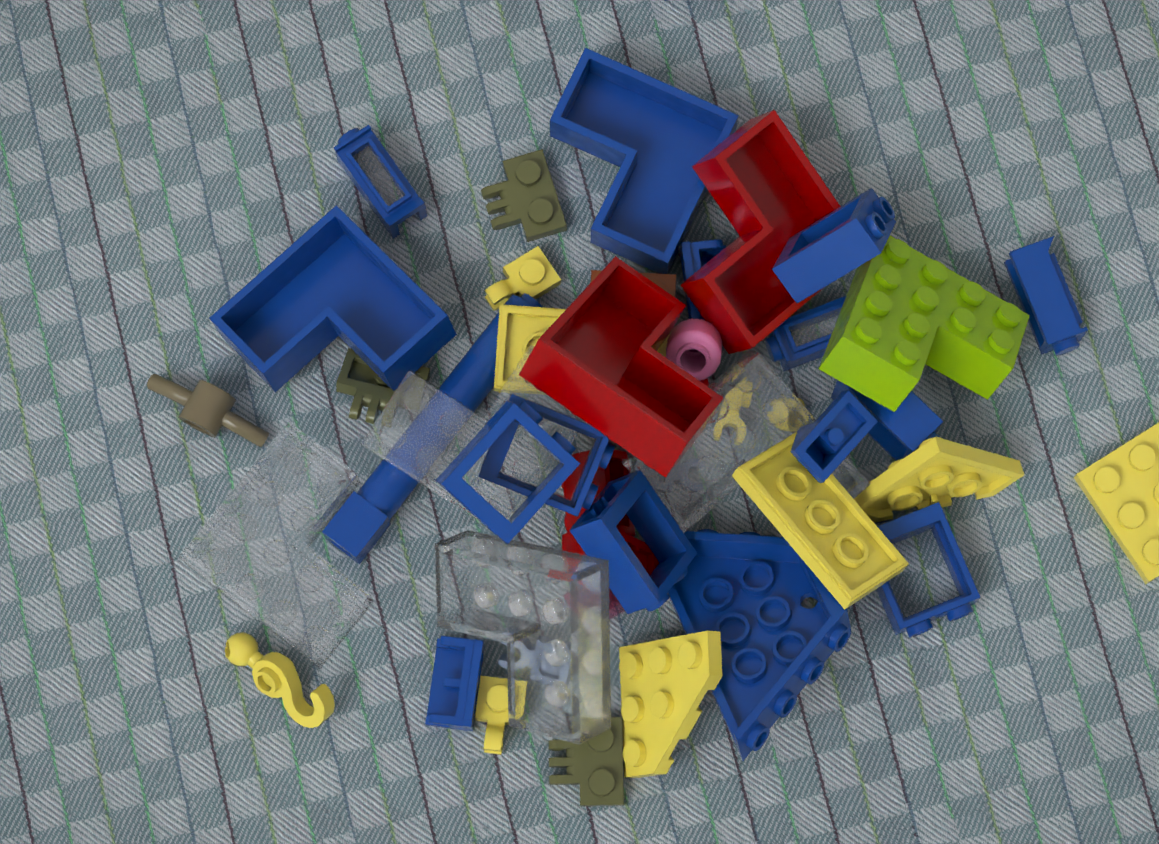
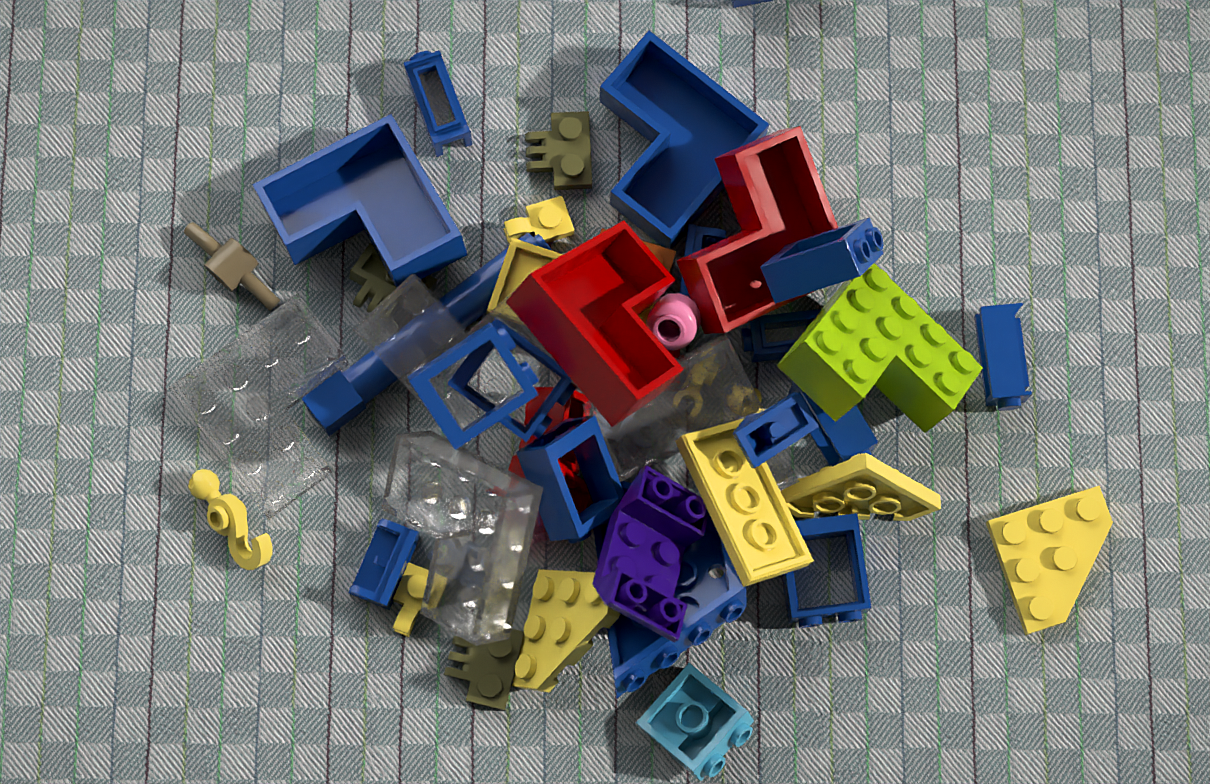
camera: 10 degrees right, 0 degrees up
none -> dark purple slope [592,465,709,642]
none -> medium azure plate [636,663,754,781]

